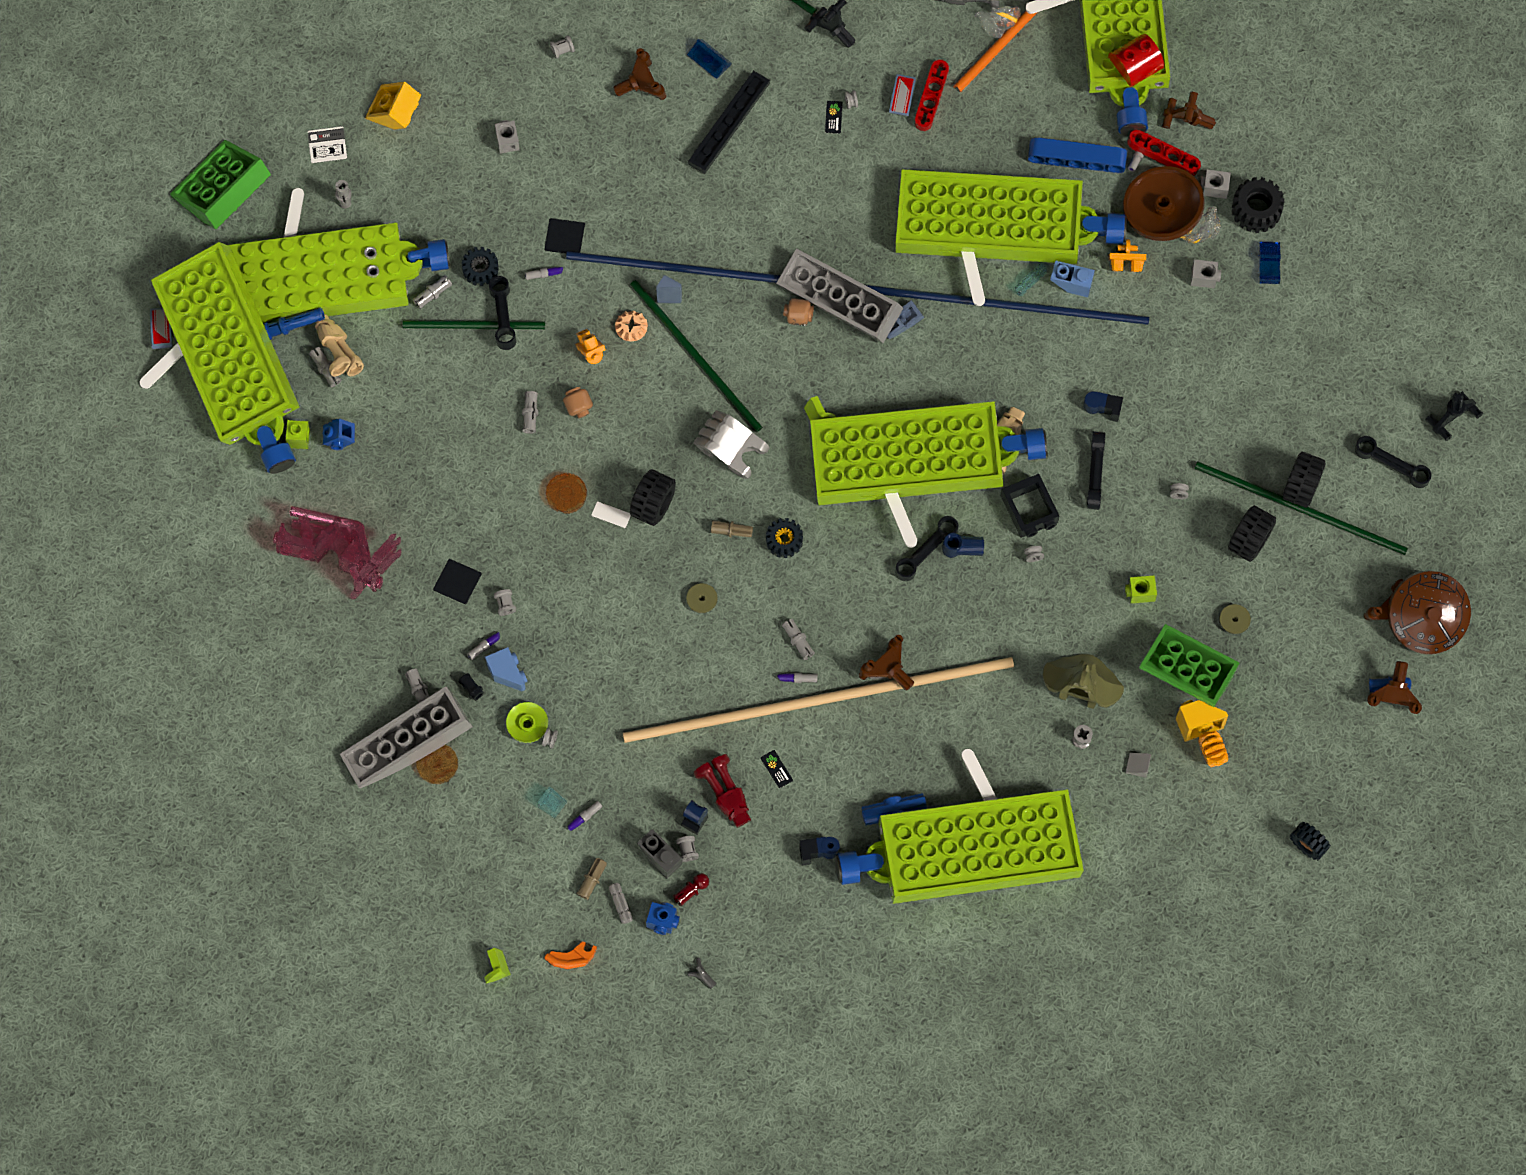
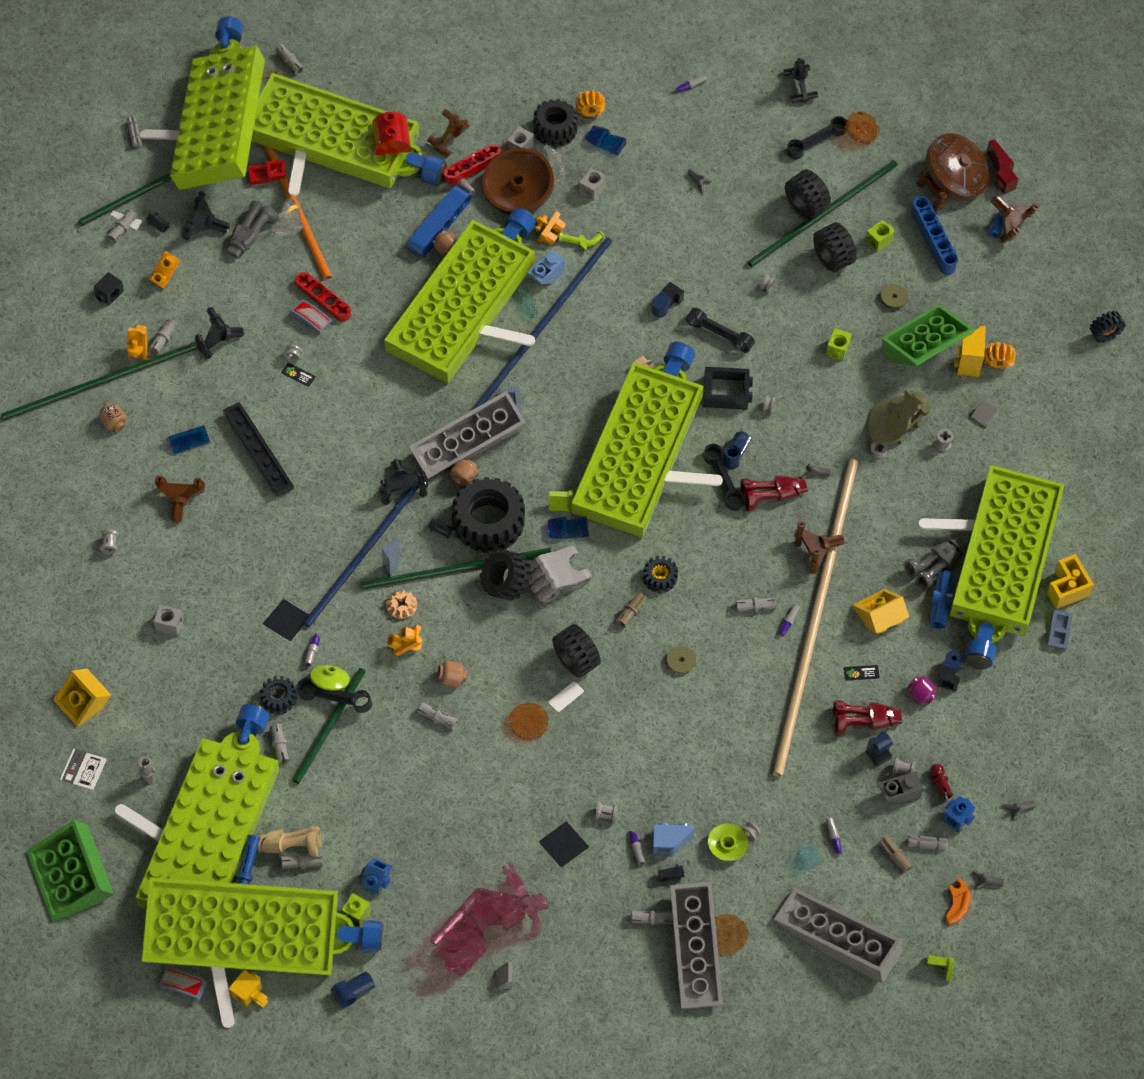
camera: 65 degrees left, 10 degrees down
none -> yellow brick [229,969,268,1008]
none -> lime dish [310,665,350,691]
none -> dark blue piece [330,971,375,1008]
none -> black axle [379,458,428,505]
none -> black pin [428,517,454,539]
none -> medium nougat head [434,231,457,258]
none -> black tyre [452,477,525,552]
none -> black tyre [480,549,532,600]
none -> light grey slope [496,962,512,989]
none -> clear blue slope [548,516,590,539]
none -> lime piece [559,231,604,252]
none -> light orange gear [575,89,605,118]
none -> piece [676,74,707,92]
none -> dark grey bar [688,168,712,193]
none -> dark red piece [740,475,808,512]
none -> light grey slope [774,888,903,984]
none -> dark grey bar [801,463,831,479]
none -> clear orange tile [845,111,880,144]
none -> yellow slope [852,589,909,634]
none -> lime brick [865,220,895,252]
none -> light grey bush [870,442,888,459]
none -> dark grey piece [904,537,967,589]
none -> magenta head [907,676,936,705]
none -> blue beam [911,196,958,275]
none -> dark grey bar [972,870,1004,890]
none -> dark red slope [986,139,1019,195]
none -> yellow brick [1047,554,1094,609]
none -> sand blue slope [1047,610,1073,650]

